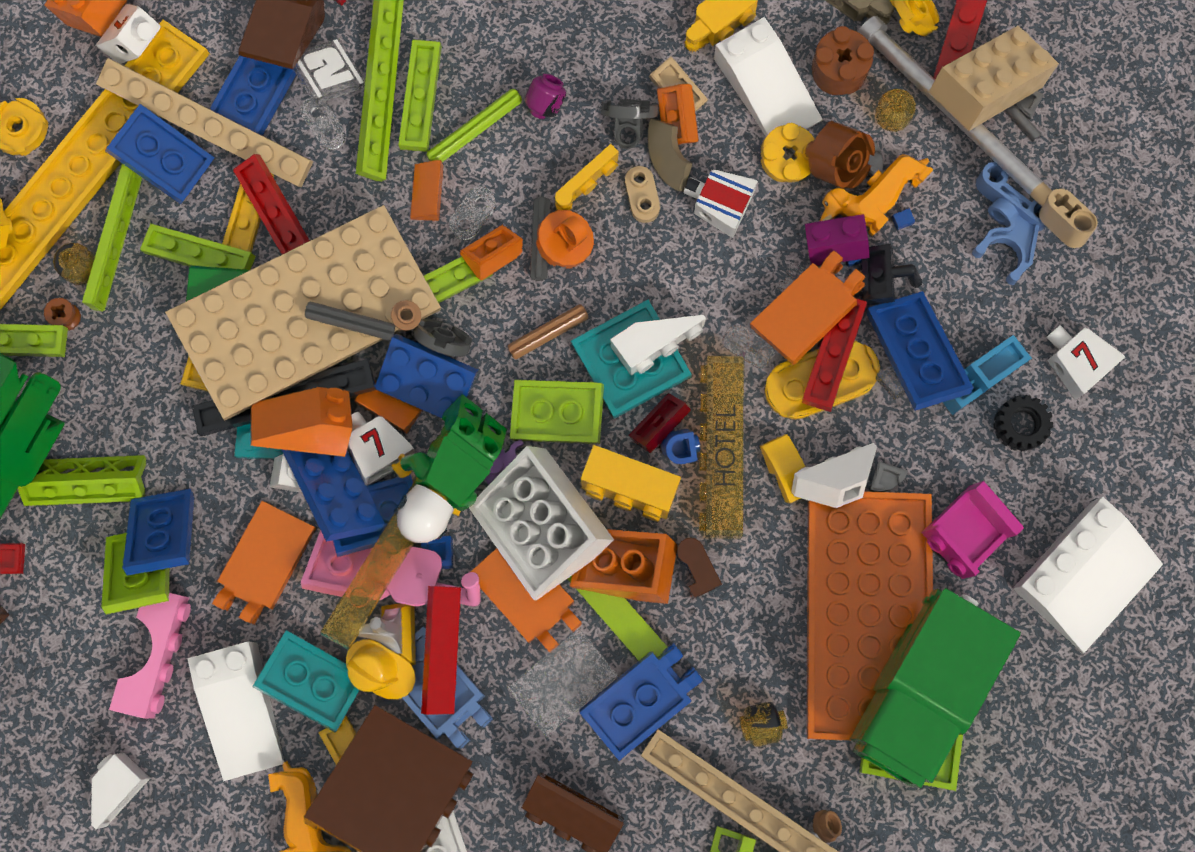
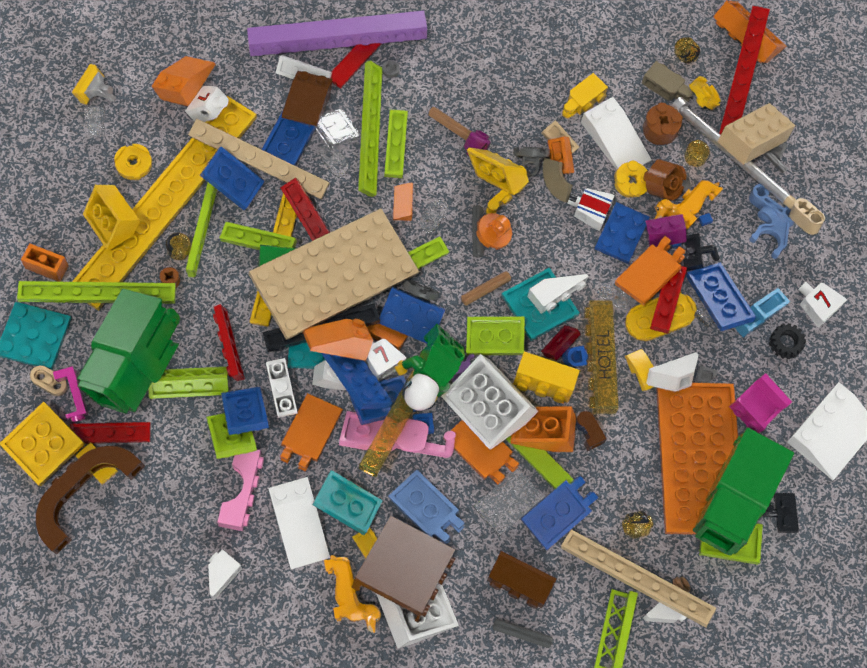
camera: 15 degrees left, 10 degrees down
dark grey axle [305,302,395,340] -> none
yellow piece [346,639,416,699] -> none
piece [351,603,416,665] -> none
medium nougat plate [391,300,421,331] -> none
red tile [421,586,461,715] -> none
lime axle [426,88,522,162] -> none
orange slope [460,225,523,280] -> none
tan plate [625,166,660,223] -> none
none -> red plate [213,304,245,381]
none -> white slope [266,358,298,418]
none -> medium nougat axle [428,107,472,140]
none -> yellow slope [467,148,529,195]
none -> blue plate [594,202,650,264]
none -> black plate [762,493,799,533]

